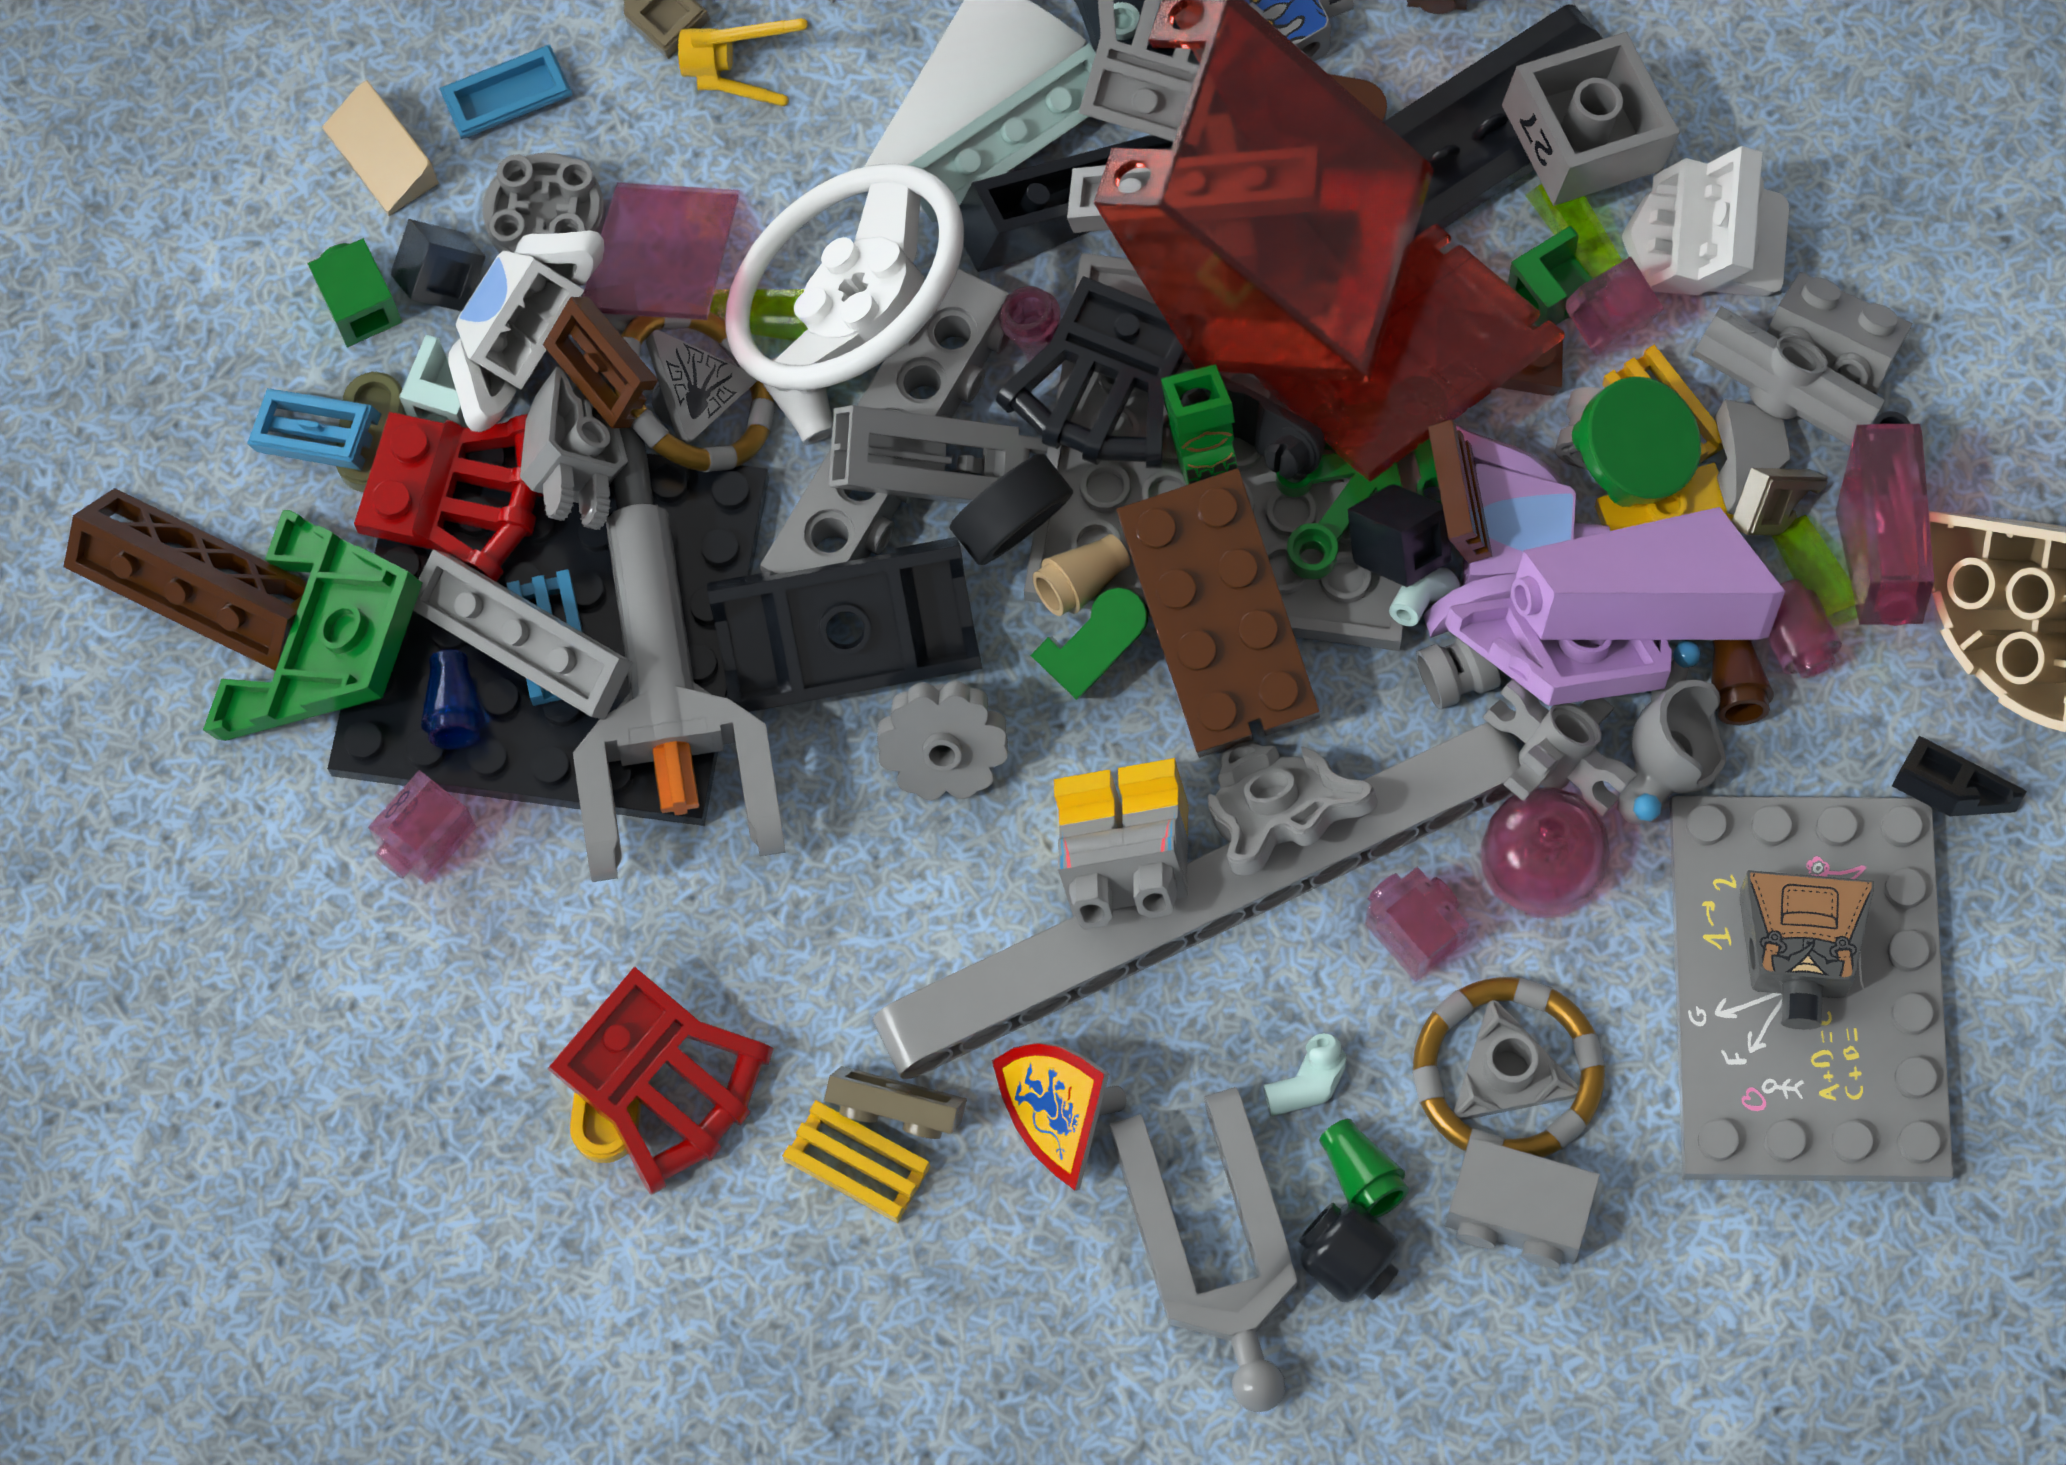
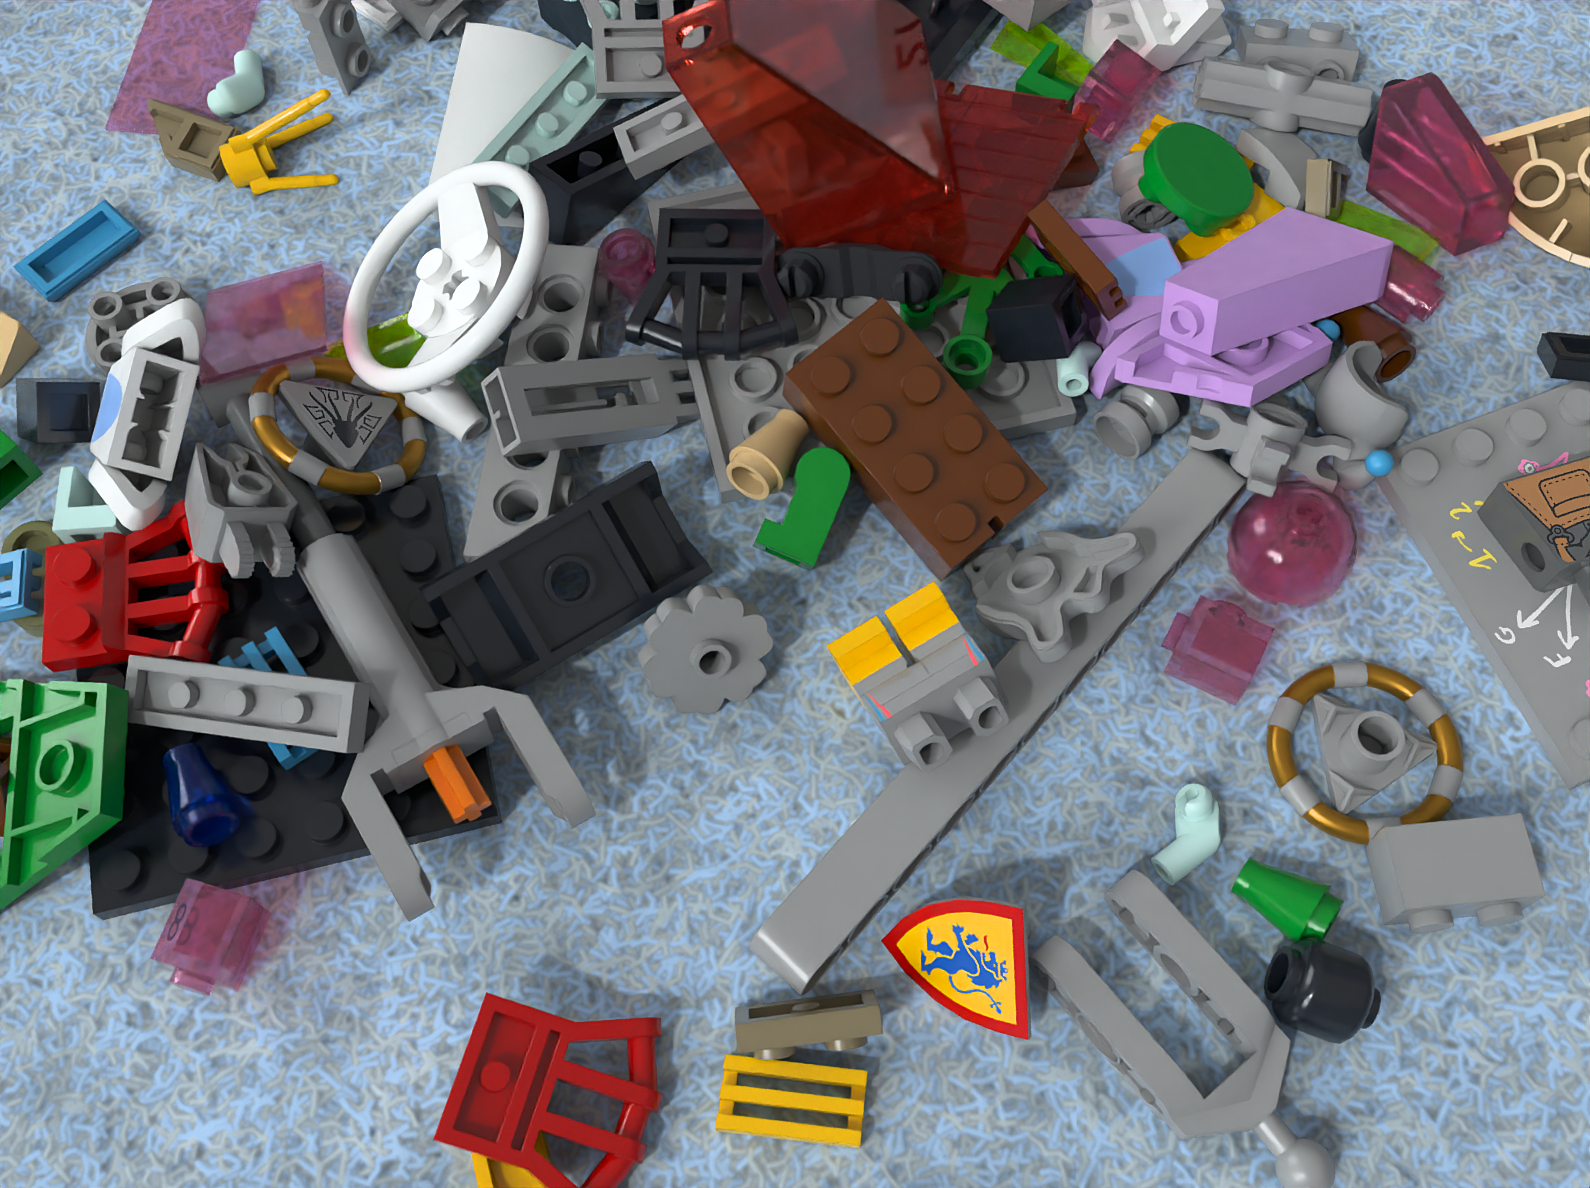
camera: 25 degrees left, 5 degrees down
reddish brown tile [543,297,659,429] -> none
black tyre [949,454,1074,565] -> none
green leg [1161,364,1237,485] -> none

